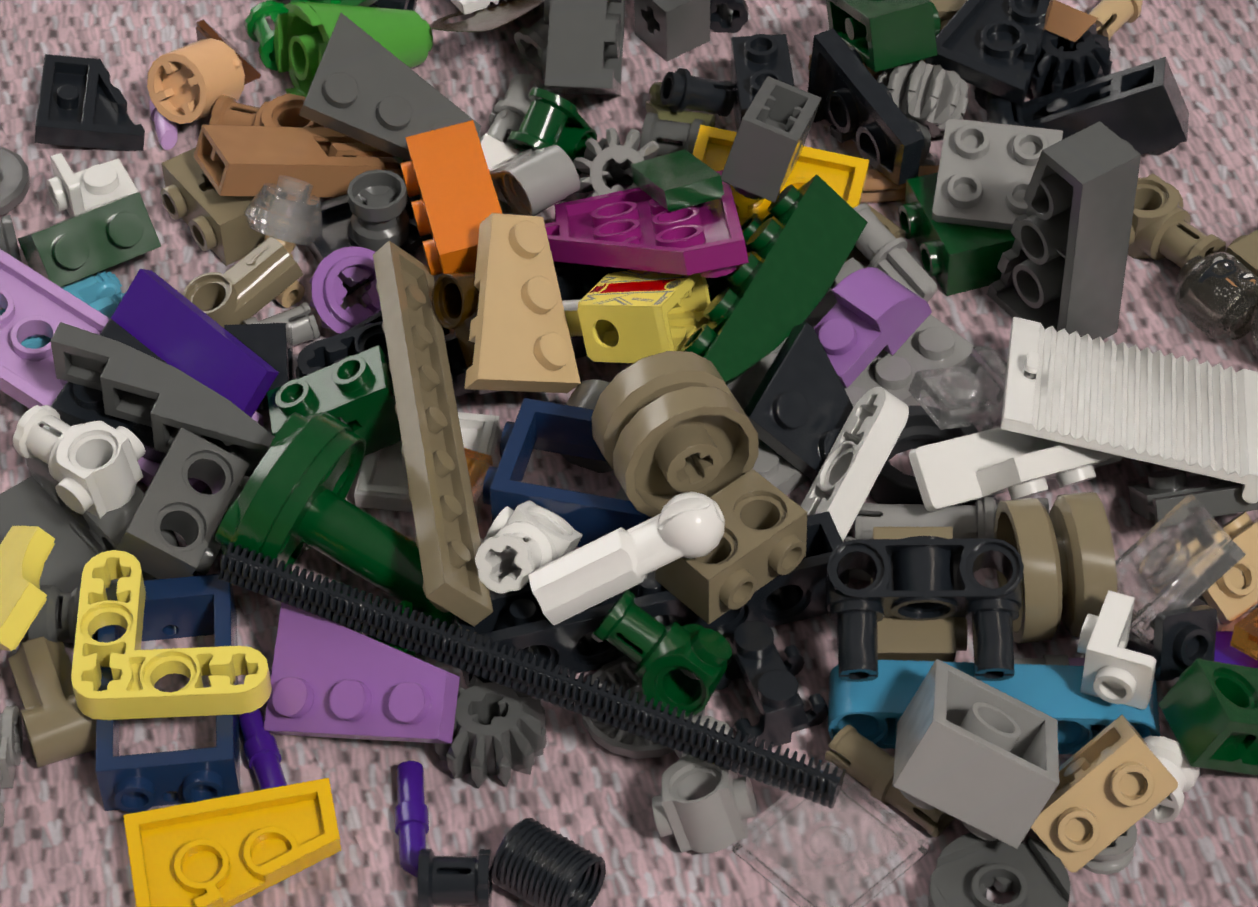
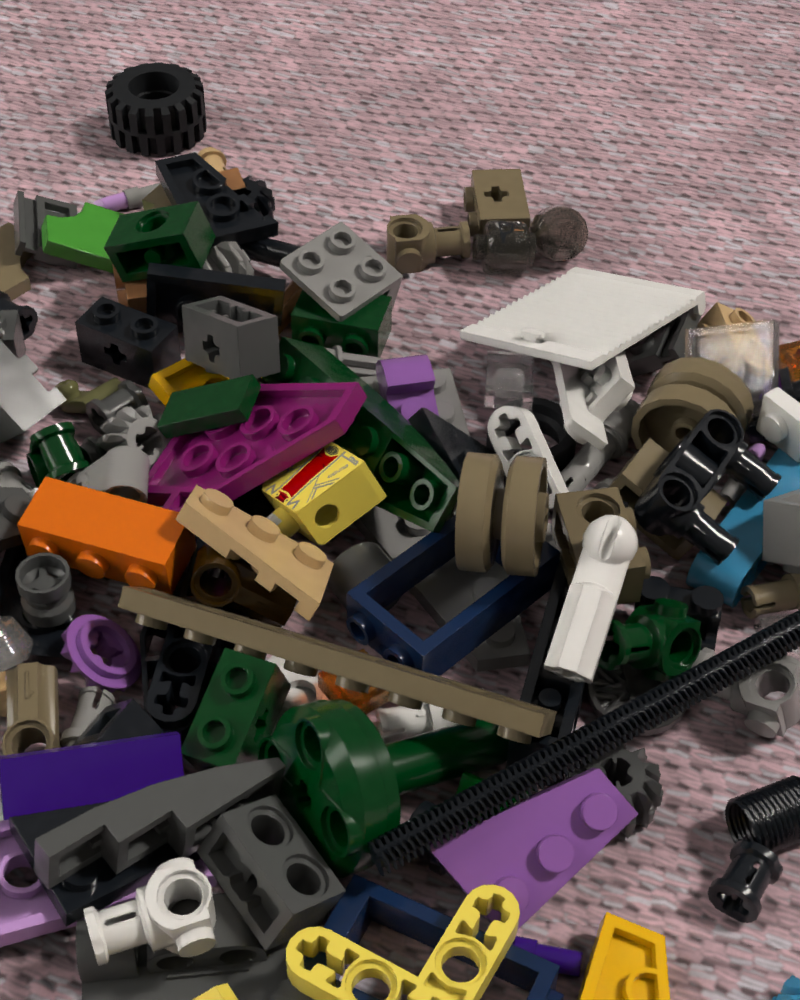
camera: 60 degrees left, 0 degrees up
dark purple piece [394,761,429,878] -> none
white connector [475,500,583,594] -> none
black pin [660,68,736,117] -> none
dark grey wedge [987,121,1141,340] -> none
black slope [1021,57,1189,155] -> none

